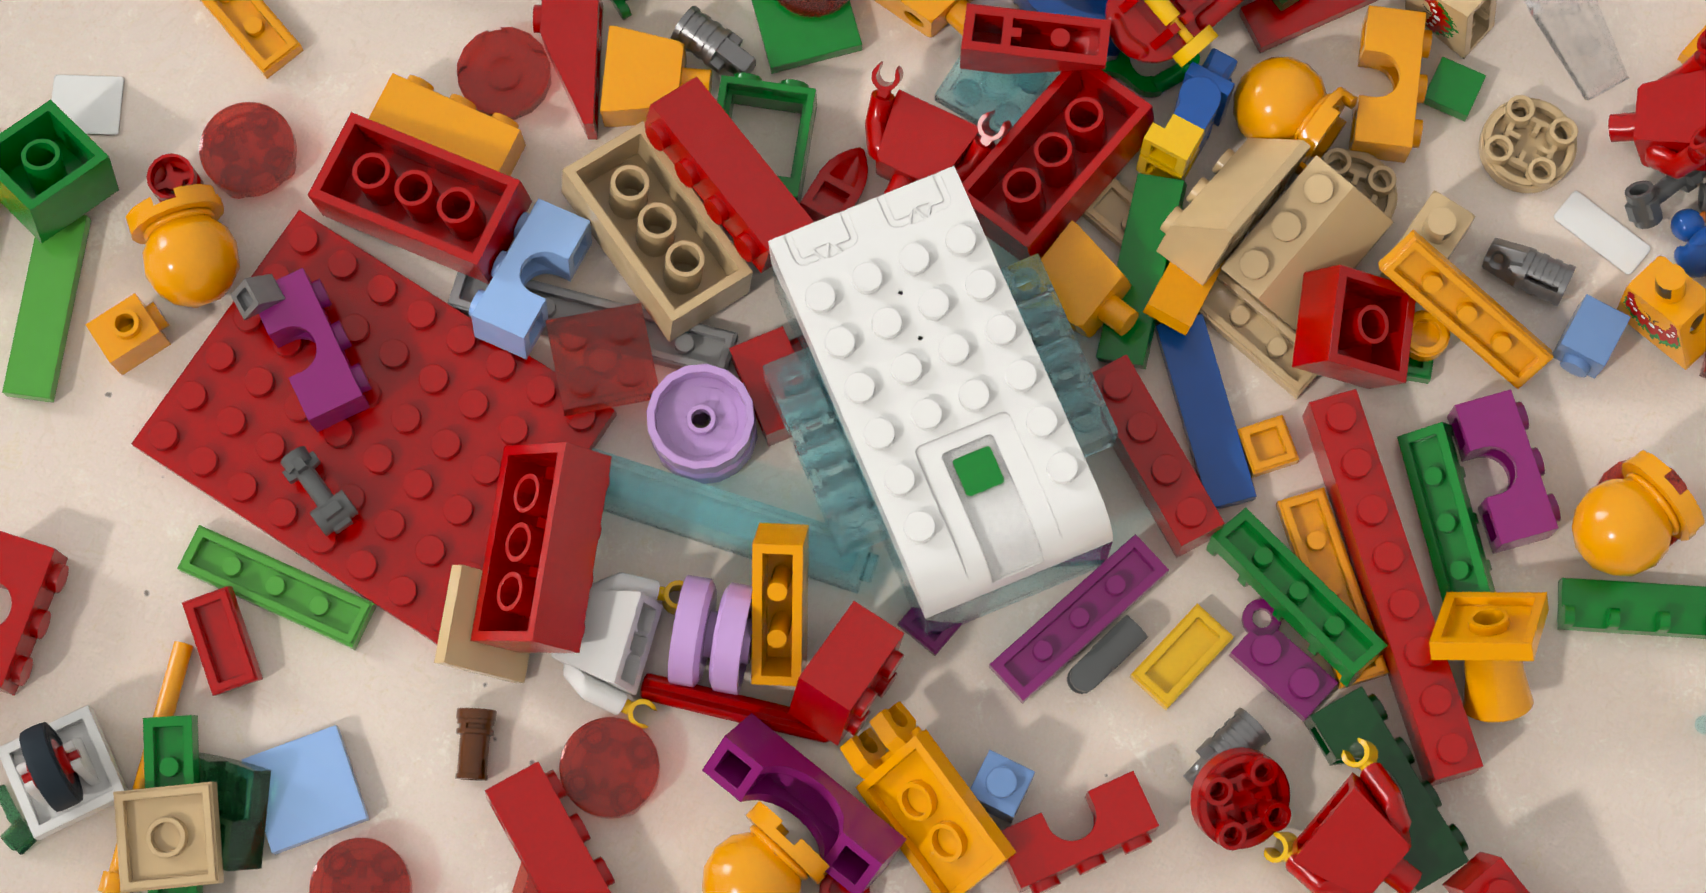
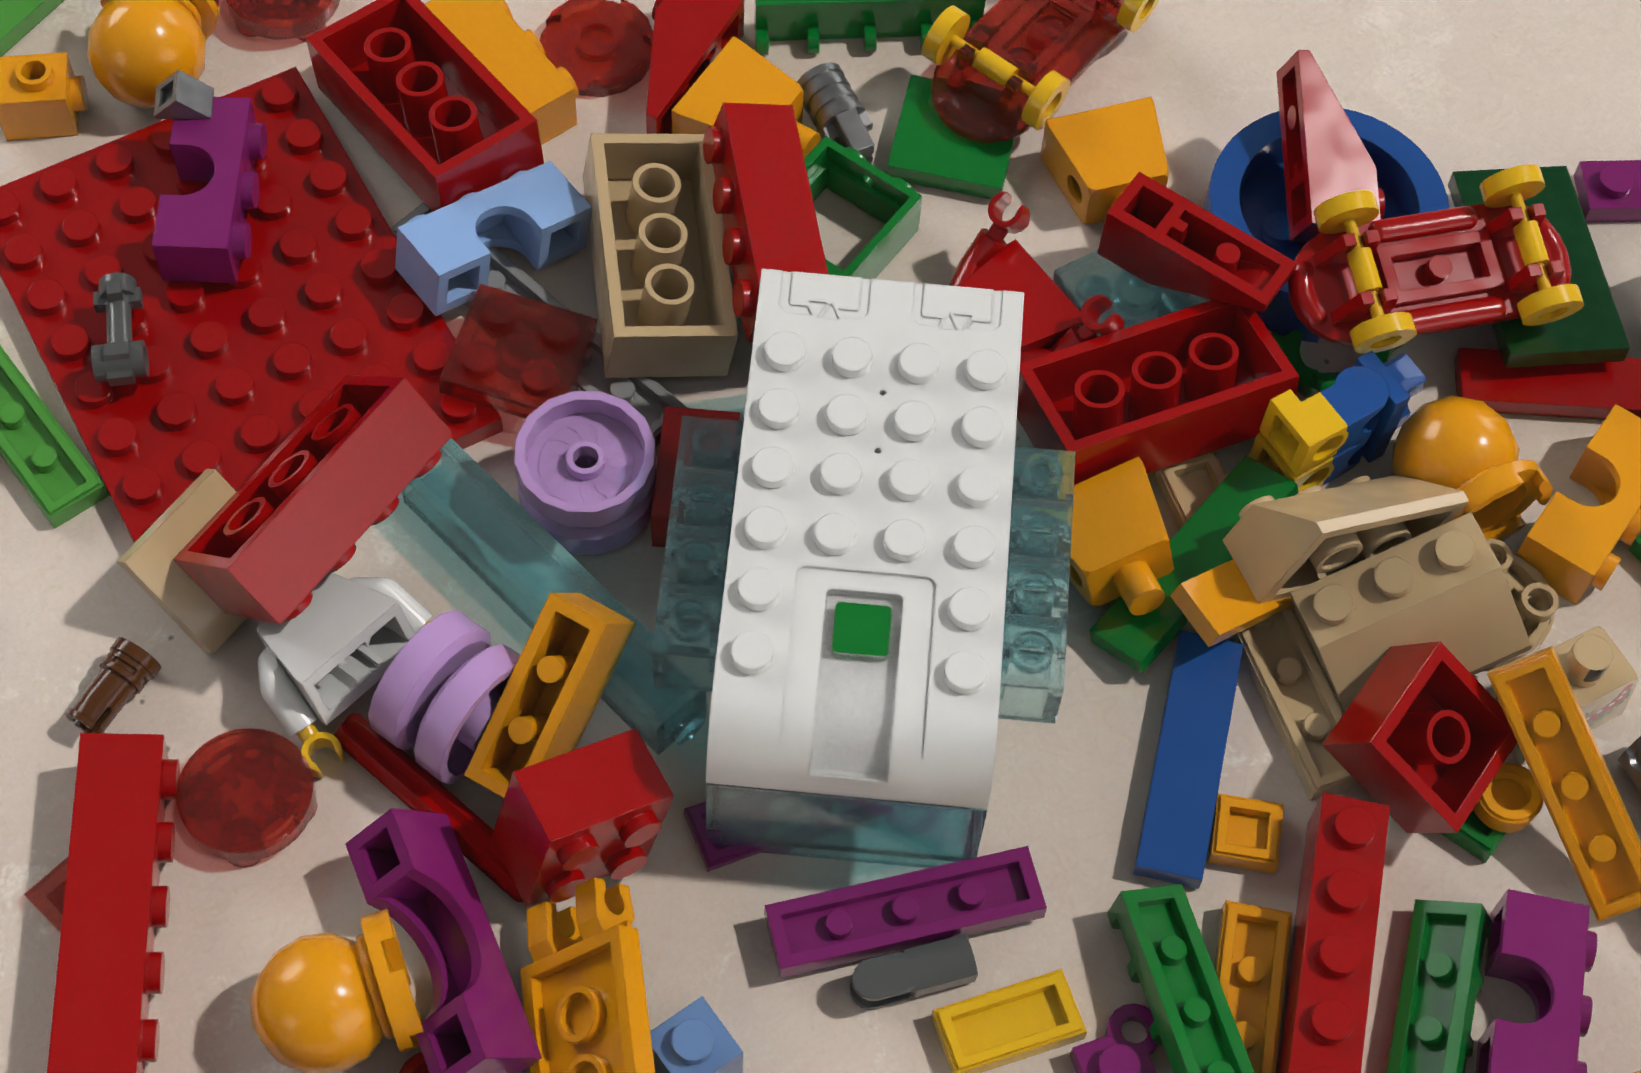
camera: 20 degrees right, 15 degrees down
red brick [1081,354,1225,558] -> none

